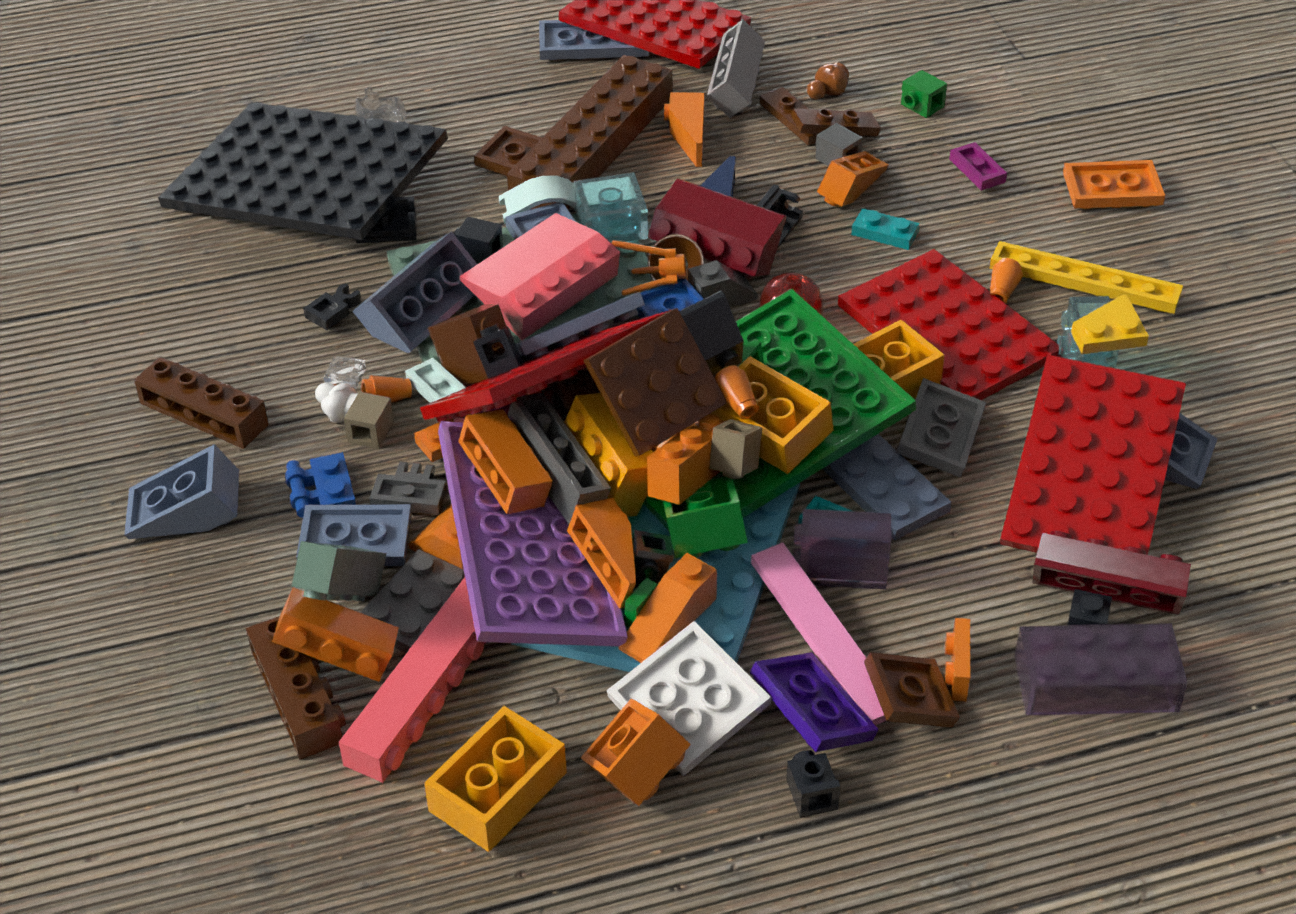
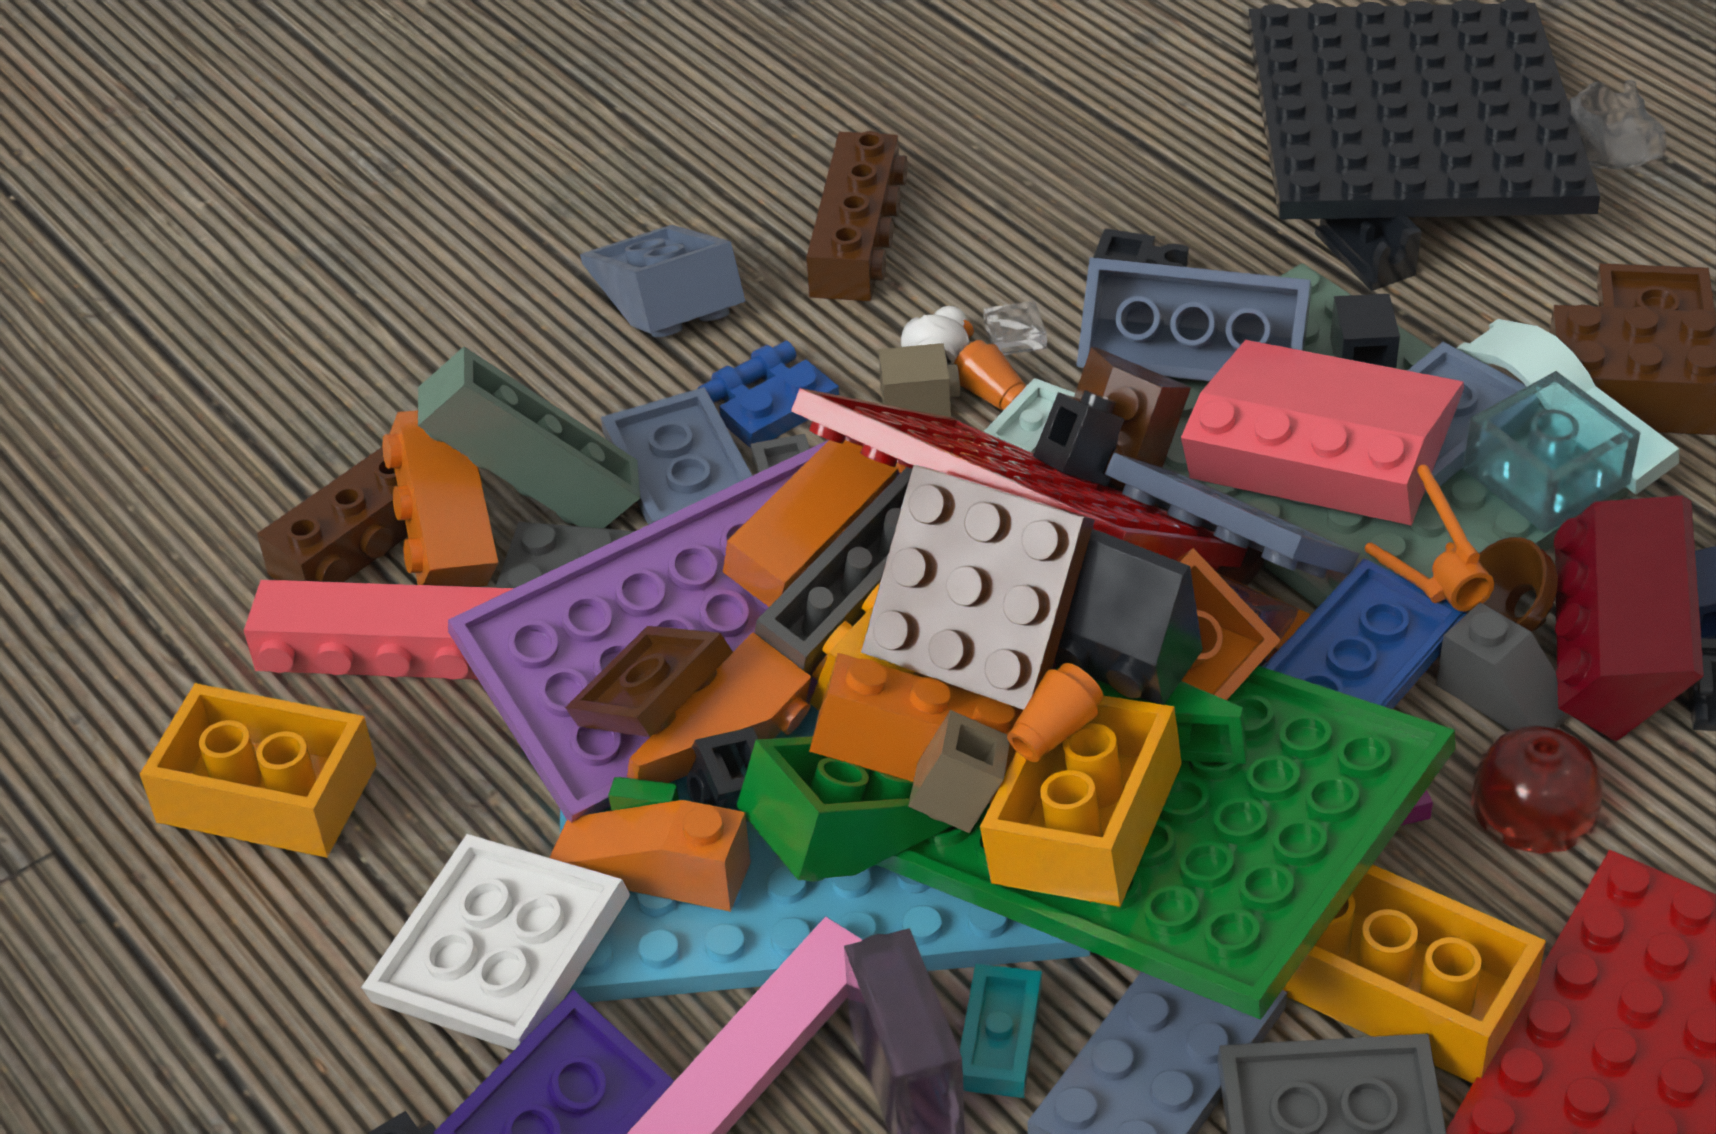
camera: 70 degrees right, 0 degrees up
orange slope [581,698,691,806] -> none
none -> reddish brown plate [565,626,733,737]

